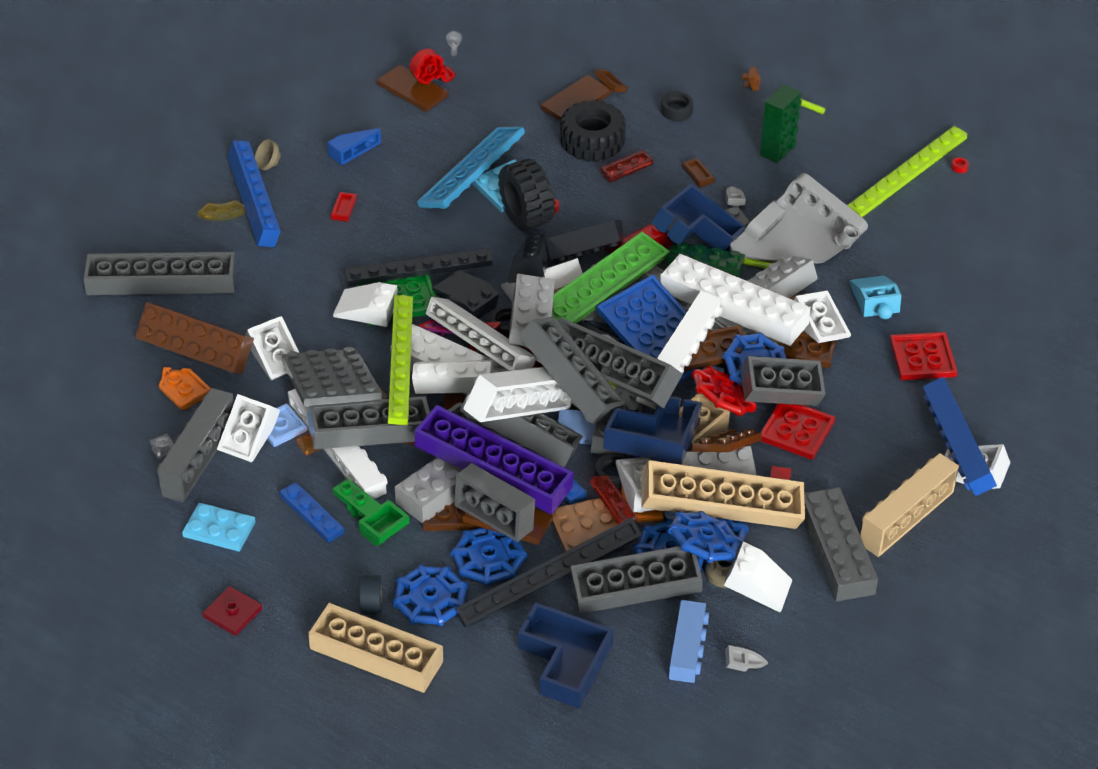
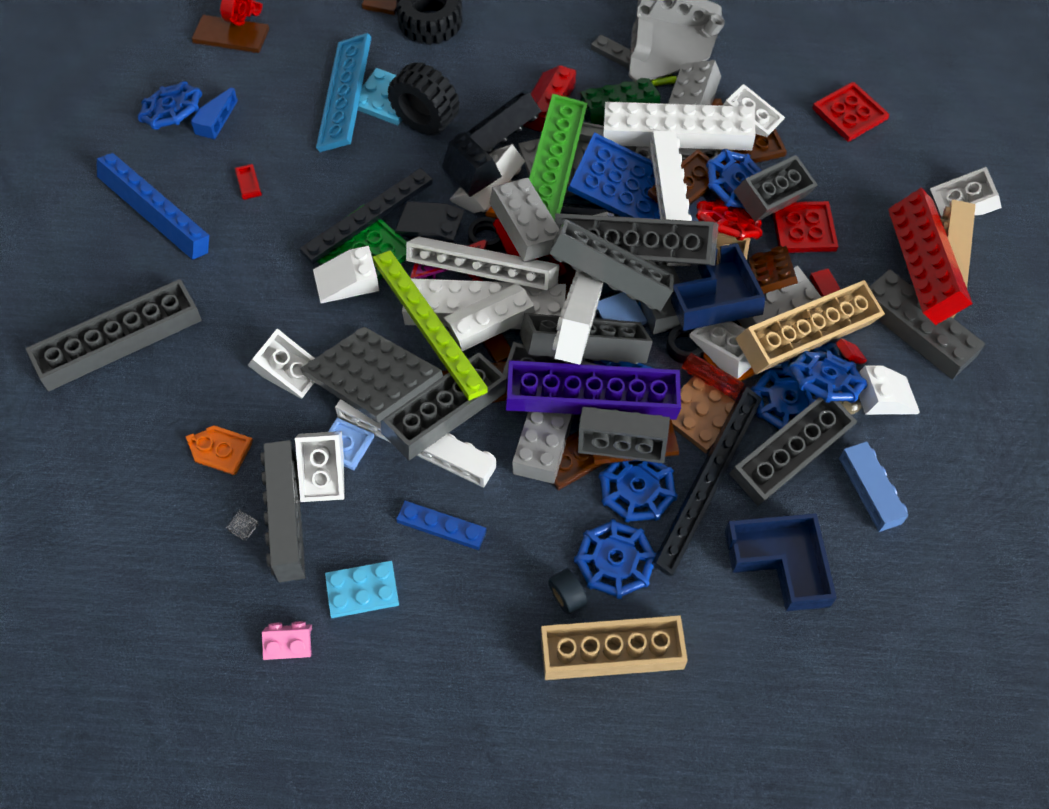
camera: 30 degrees left, 15 degrees up
reddish brown brick [135,302,254,374] -> none
clear yellow tile [198,200,246,221] -> none
dark red plate [202,586,262,636] -> none
dark tan piece [255,139,281,171] -> none
clear orange tile [296,433,320,456] -> none
green plate [332,478,409,546] -> none
clear red plate [601,150,653,183] -> none
dark blue piece [651,184,747,251] -> none
reddish brown tile [682,158,715,188] -> none
light grey plate [725,186,746,207] -> none
light grey plate [725,645,768,672] -> none
medium azure slope [849,275,901,319] -> none
blue brick [923,377,997,496] -> none
none -> blue plate [138,81,202,130]
none -> bright pink bracket [262,621,312,660]
none -> red tile [836,338,867,365]
none -> red brick [888,187,973,325]

